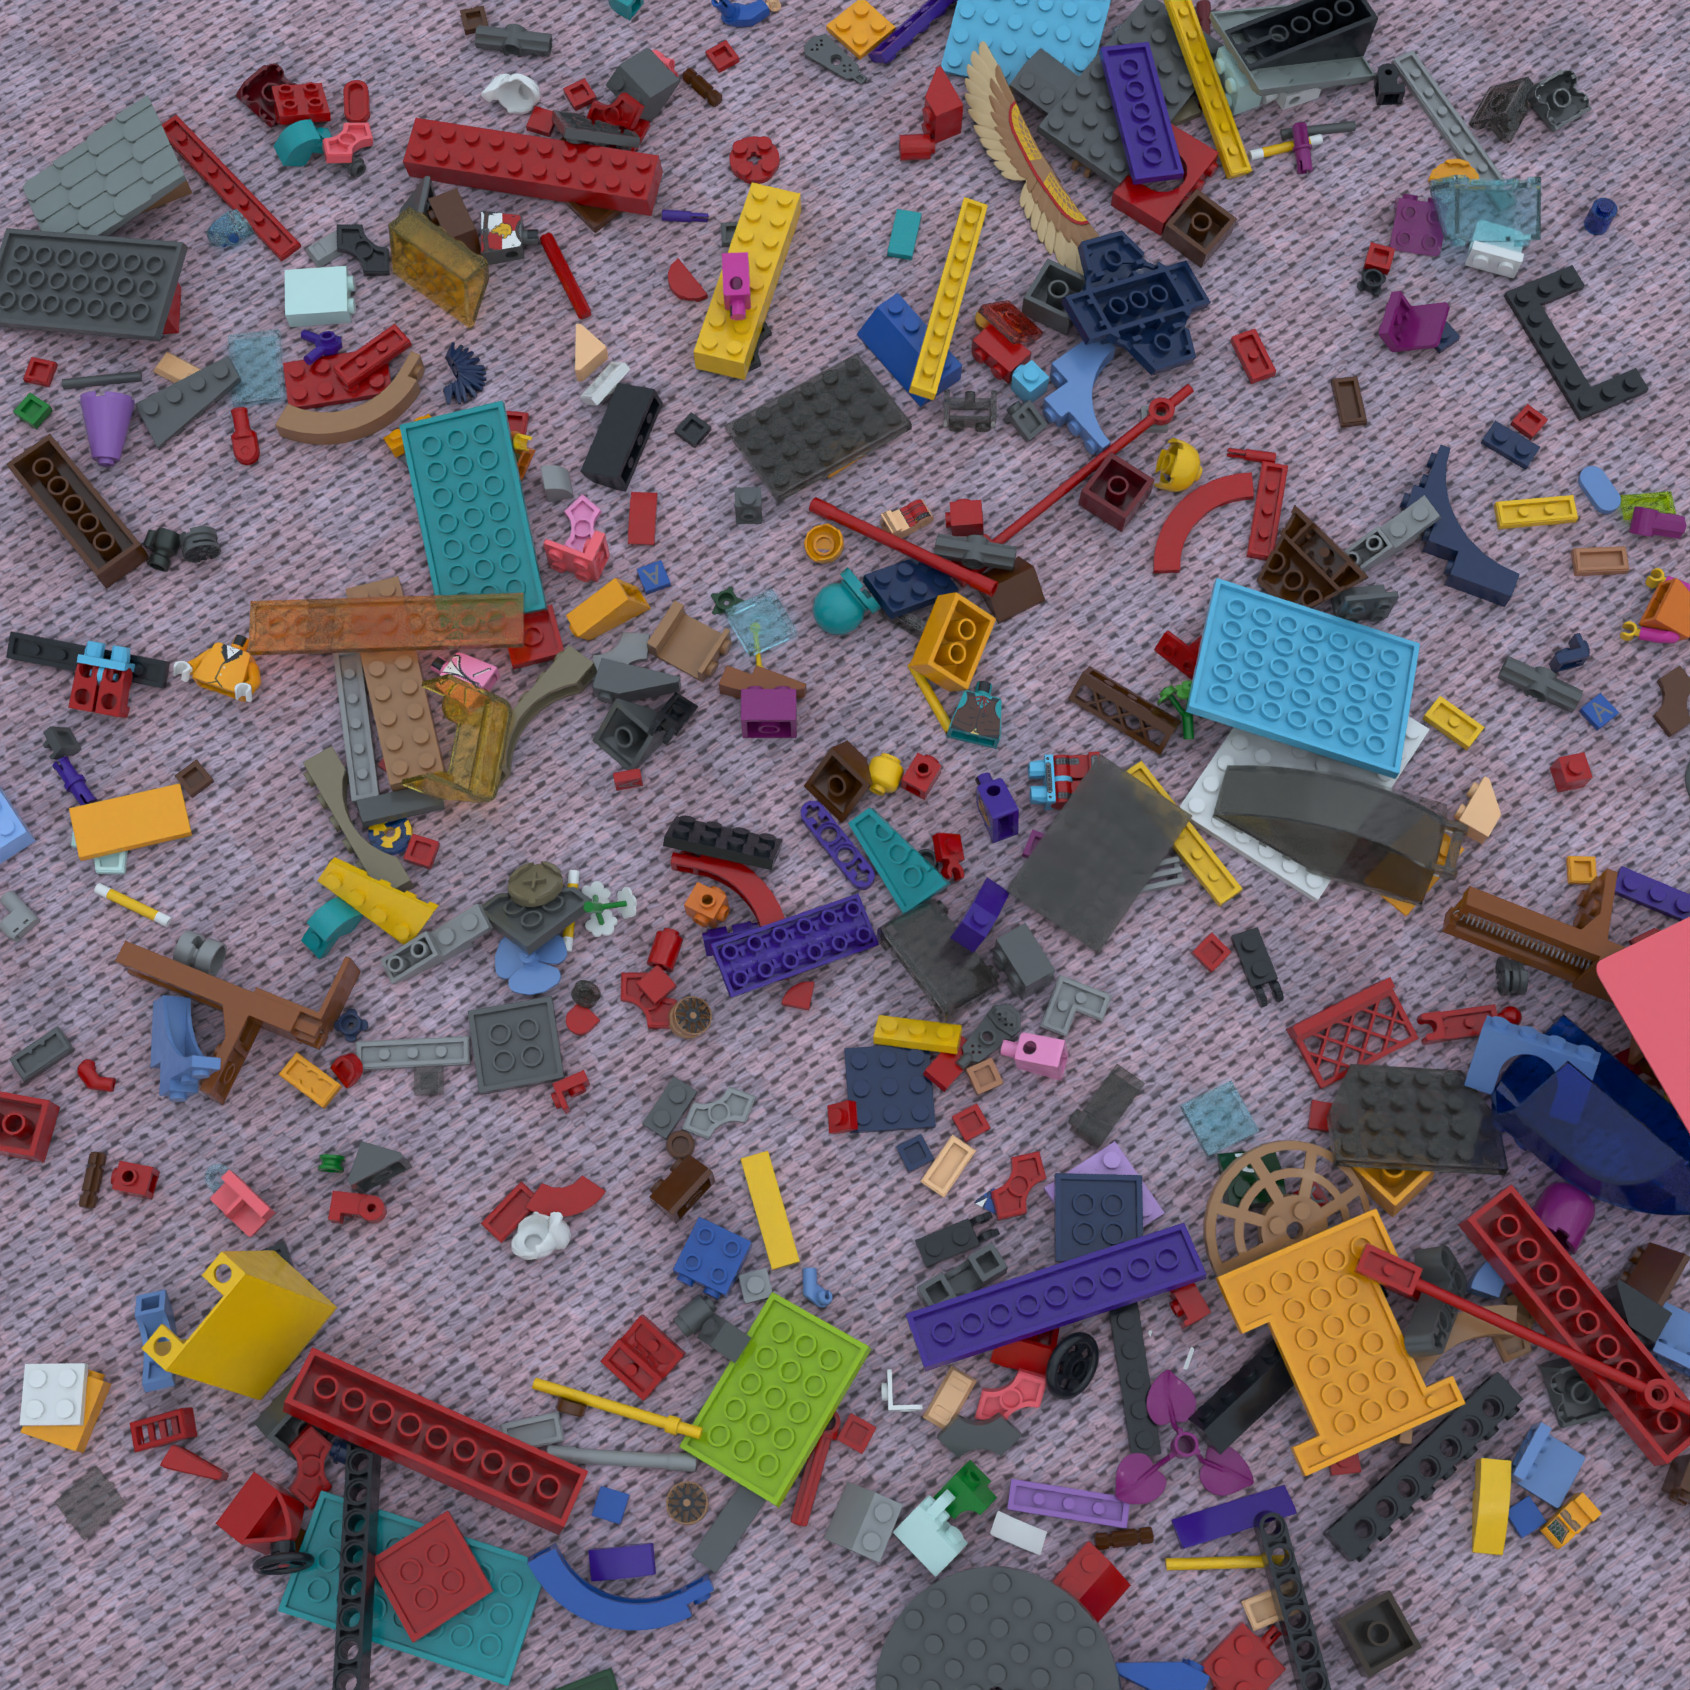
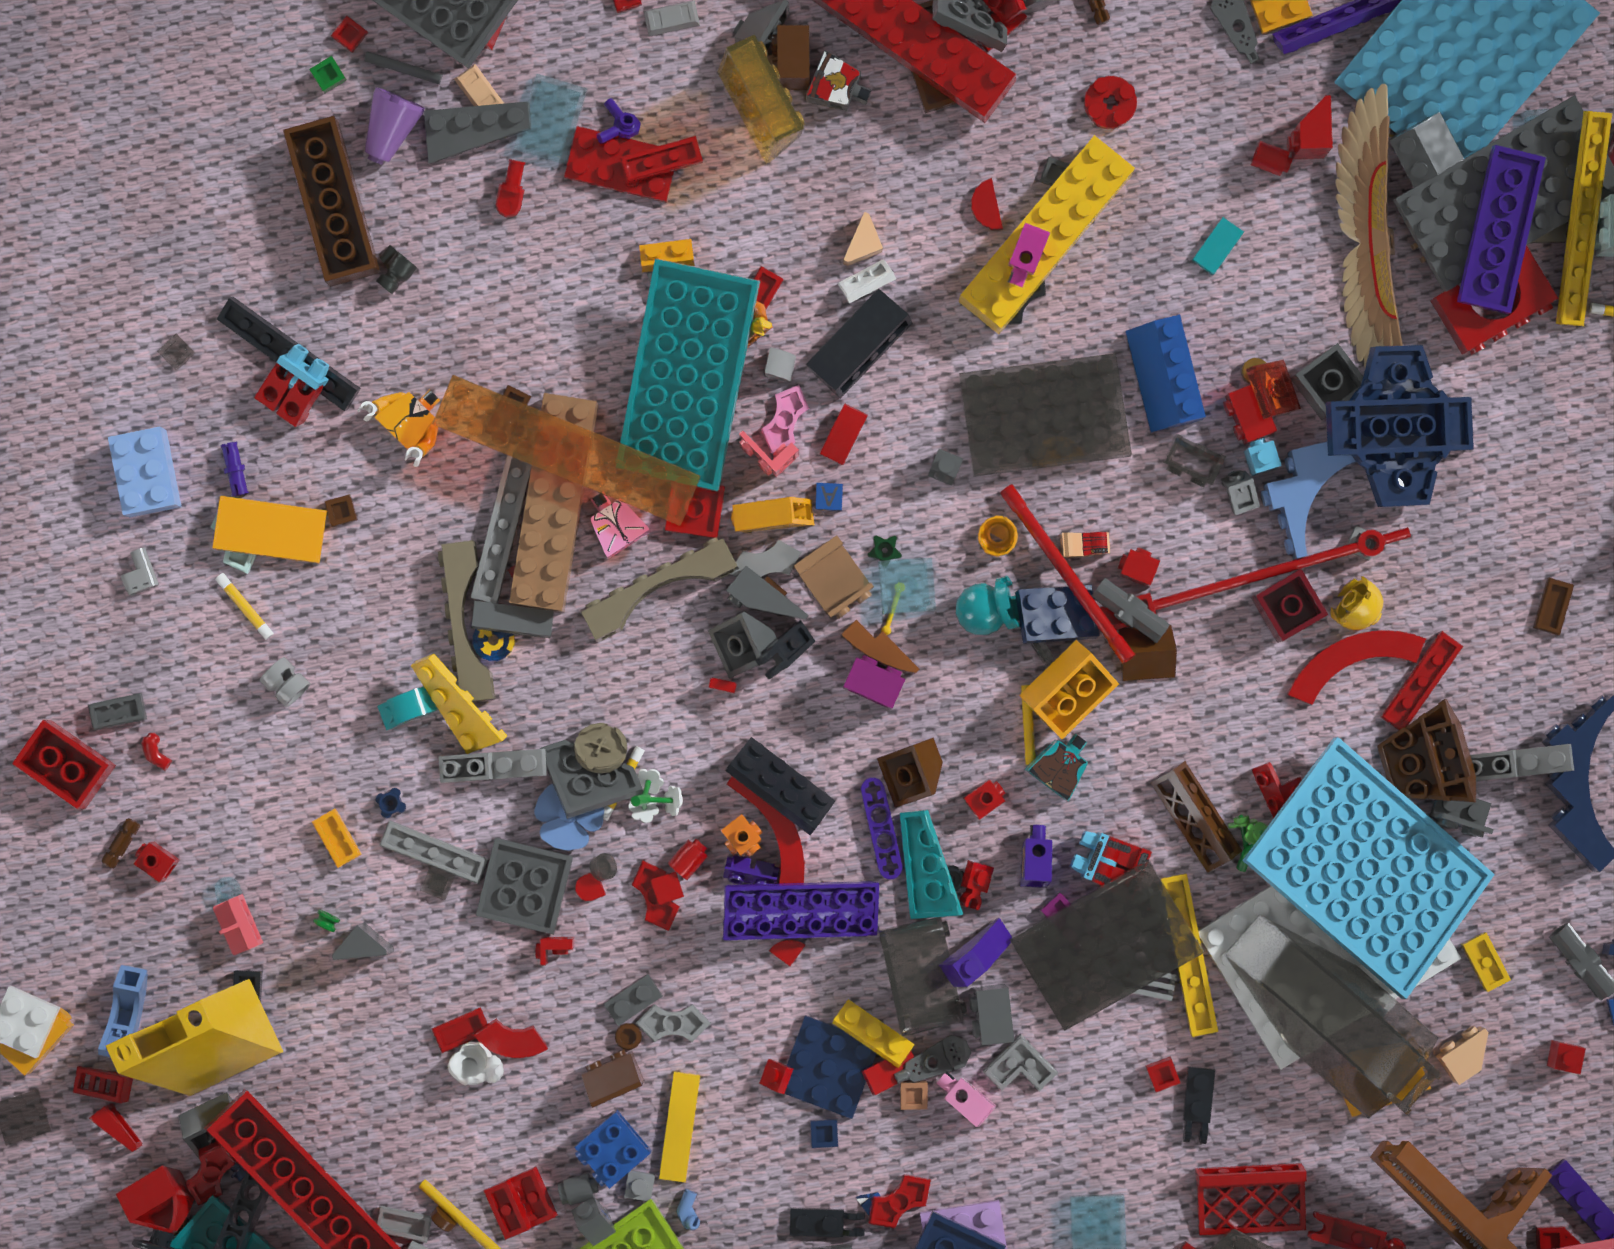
camera: 20 degrees right, 15 degrees up
dark grey tile [43,726,82,759] -> none
dark orange piece [115,941,361,1105] -> none
medium blue arch [150,995,221,1102] -> none
dark grey wheel [179,526,221,563] -> none
medium nougat arch [275,351,425,445] -> none
light aqua brick [284,266,356,327] -> none
red leg [328,1191,387,1224] -> none
red tile [330,1053,363,1089] -> none
black tile [337,224,390,276] -> none
clear yellow windscreen [402,674,512,803] -> none
red plate [403,834,440,870] -> none
dark blue hair [443,342,487,405] -> none
red axle [540,233,591,320] -> none
dark purple pin [662,209,709,223] -> none
medium nougat wheel [668,996,712,1040] -> none
black tile [675,412,711,448] -> none
yellow head [868,753,904,796] -> none
yellow plate [909,197,988,401] -> none
light nougat tile [920,1135,976,1198] -> none
red tile [952,1103,991,1143] -> none
clear smoke door [1068,1064,1145,1150] -> none
reddish brown brick [1161,189,1237,268] -> none
red pin [1227,448,1276,463] -> none
red plate [1230,328,1276,384] -> none
dark grey wheel [1495,957,1528,996] -> none
light orange tile [1566,856,1597,885] -> none

